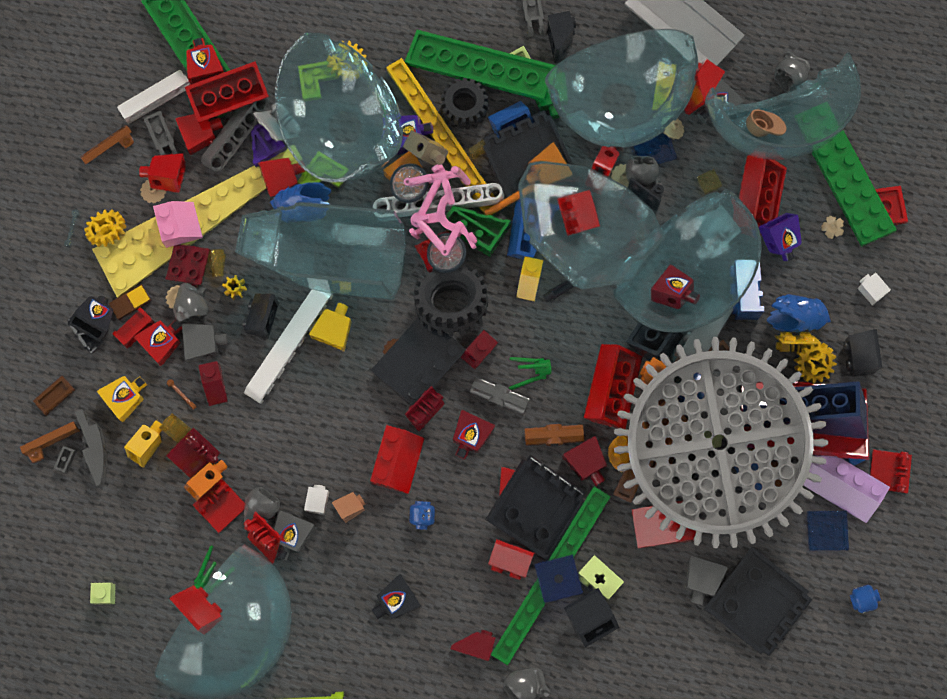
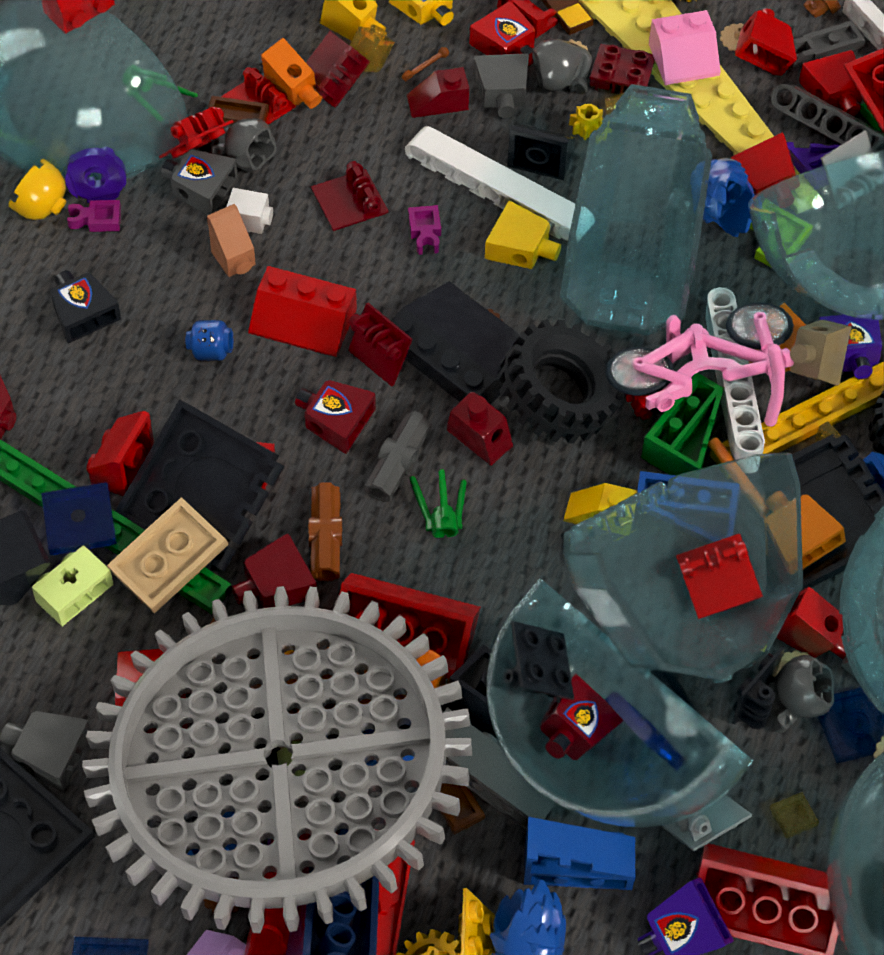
camera: 90 degrees right, 20 degrees down
none -> yellow cylinder [9,159,67,220]
none -> dark purple plate [65,147,126,203]
none -> magenta plate [67,200,121,232]
none -> tan plate [107,497,229,614]
none -> reddish brown tile [208,96,269,125]
none -> dark red hinge [311,161,389,231]
none -> magenta plate [408,205,441,255]
none -> black hinge [503,621,574,700]
none -> clear blue tile [605,691,685,771]

